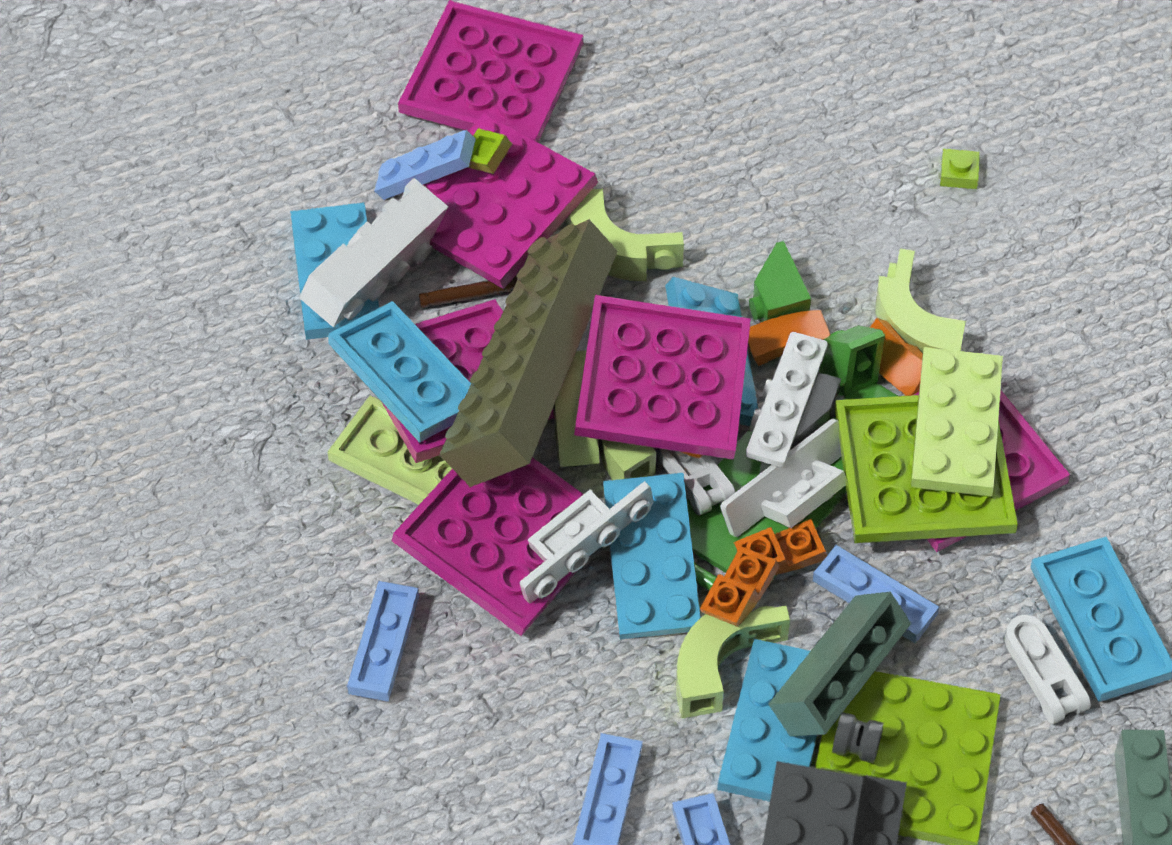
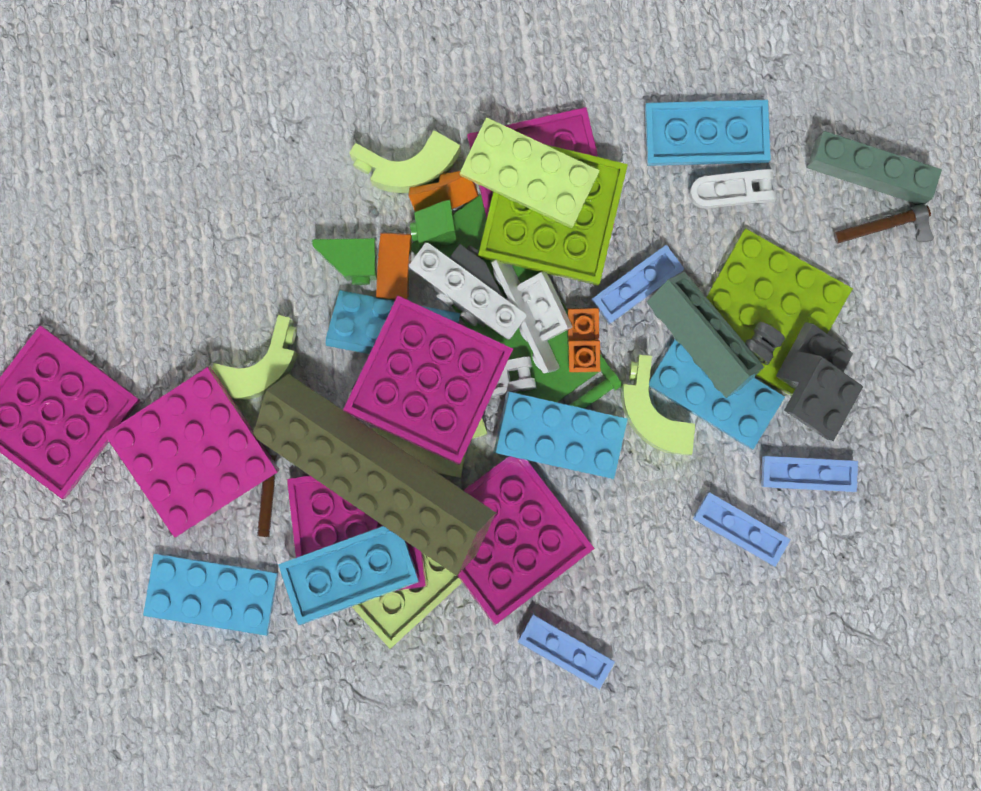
camera: 75 degrees left, 30 degrees up
white wedge [299,178,448,327] -> none
light blue plate [374,130,476,200] -> none
lime plate [469,128,512,174] -> none
white bracket [520,482,654,603] -> none
orange slope [700,546,779,627] -> none
lime plate [940,148,980,189] -> none

